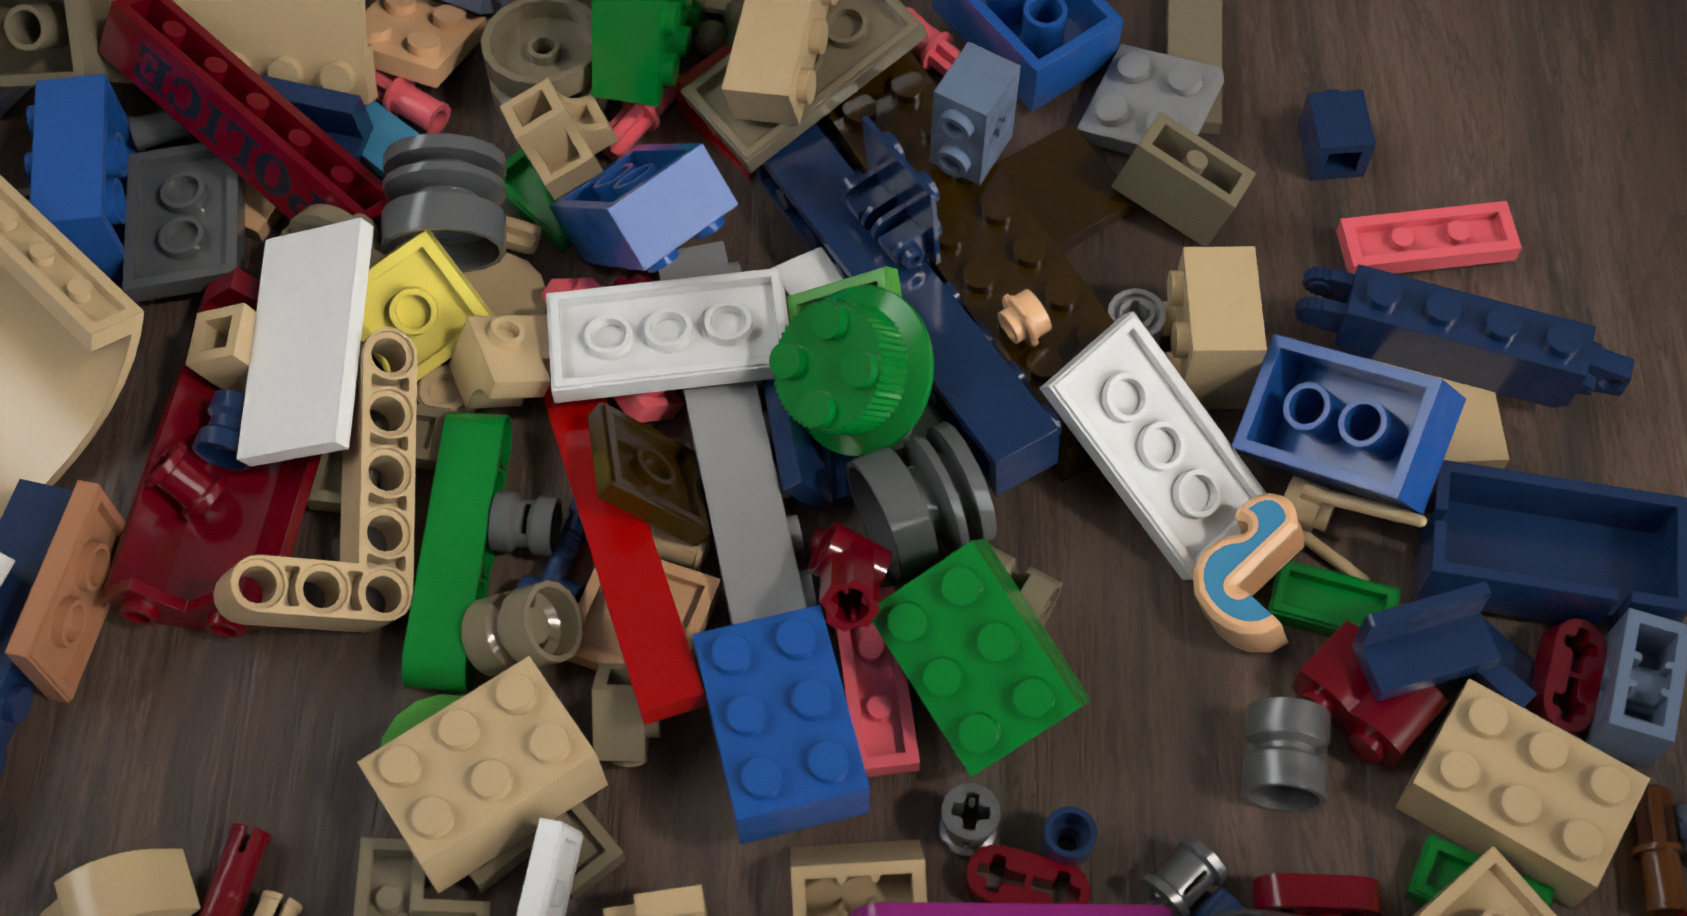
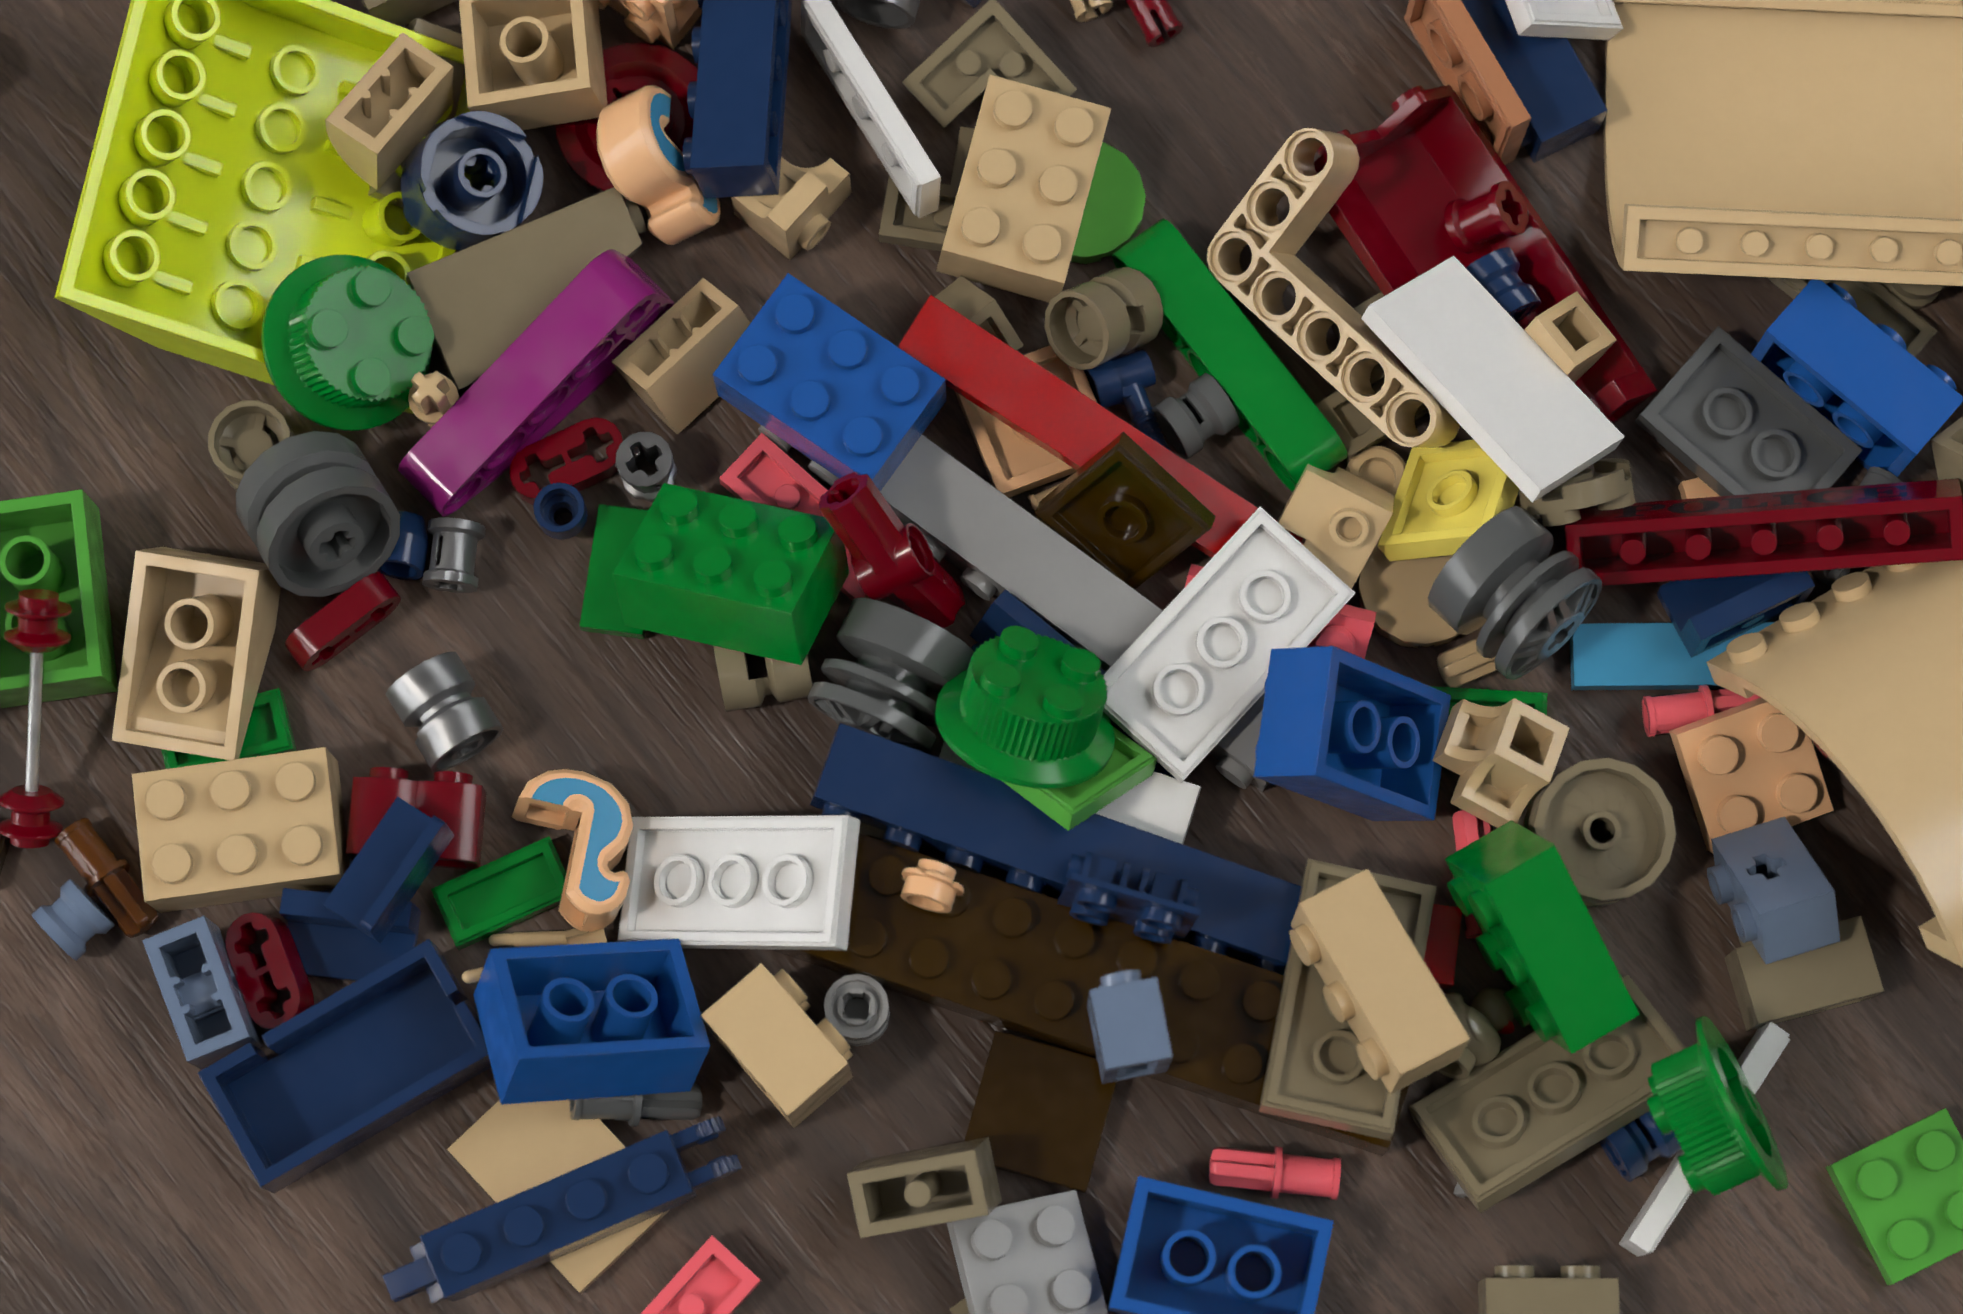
camera: 140 degrees right, 15 degrees up
none -> green tile [579,504,648,639]

